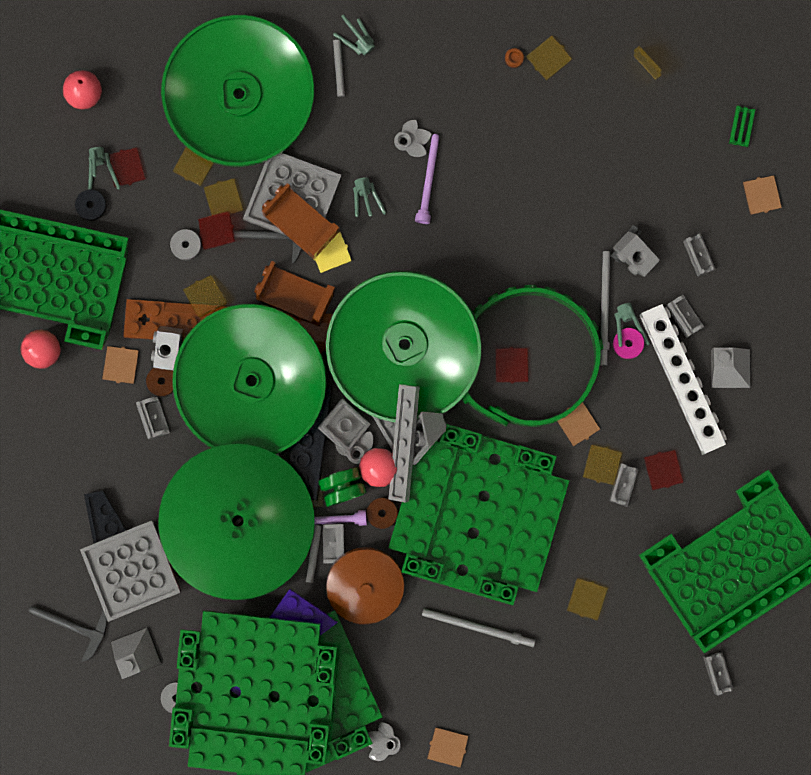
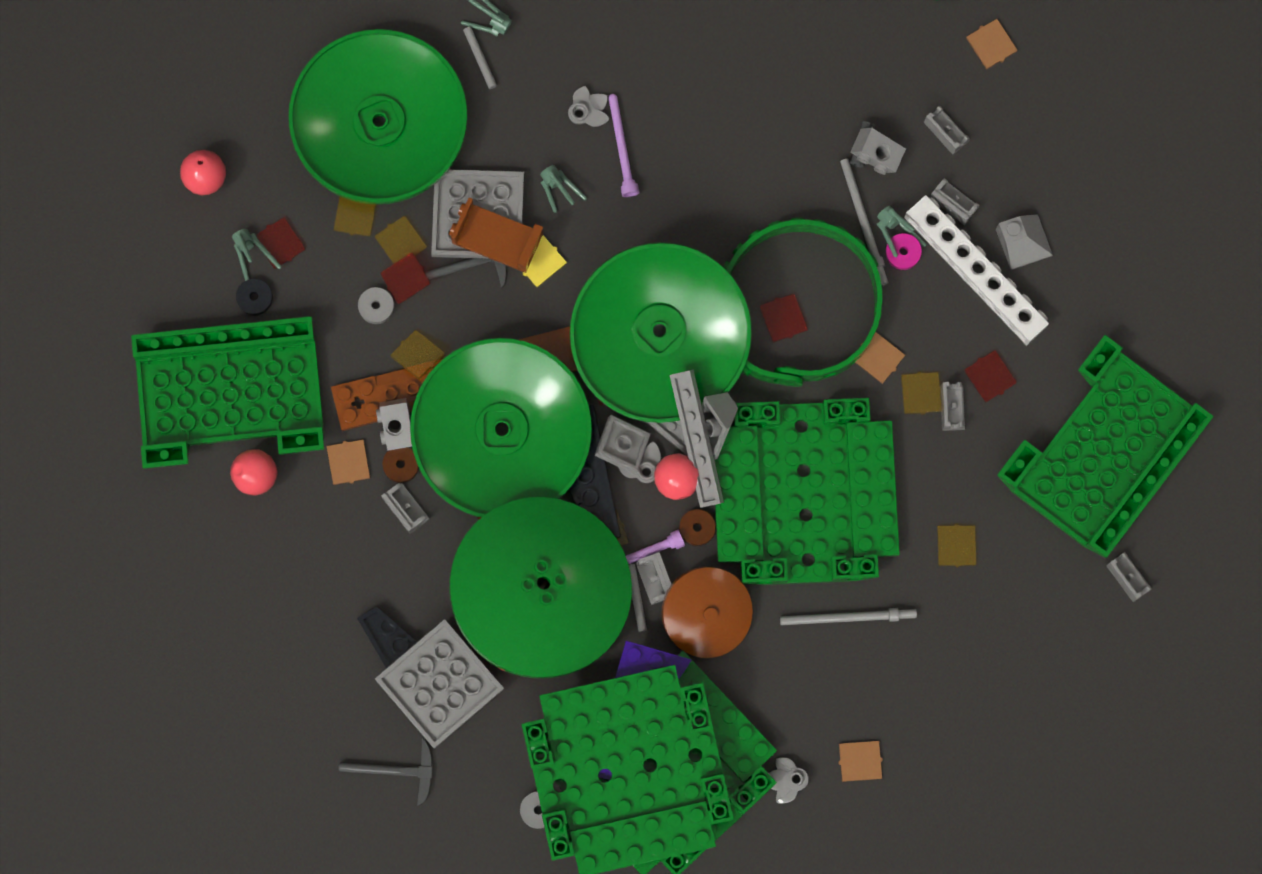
camera: 30 degrees left, 5 degrees down
light grey slope [111,628,161,679] -> none
dark orange panel [254,261,335,326] -> none
green wheel [318,467,367,507] -> none

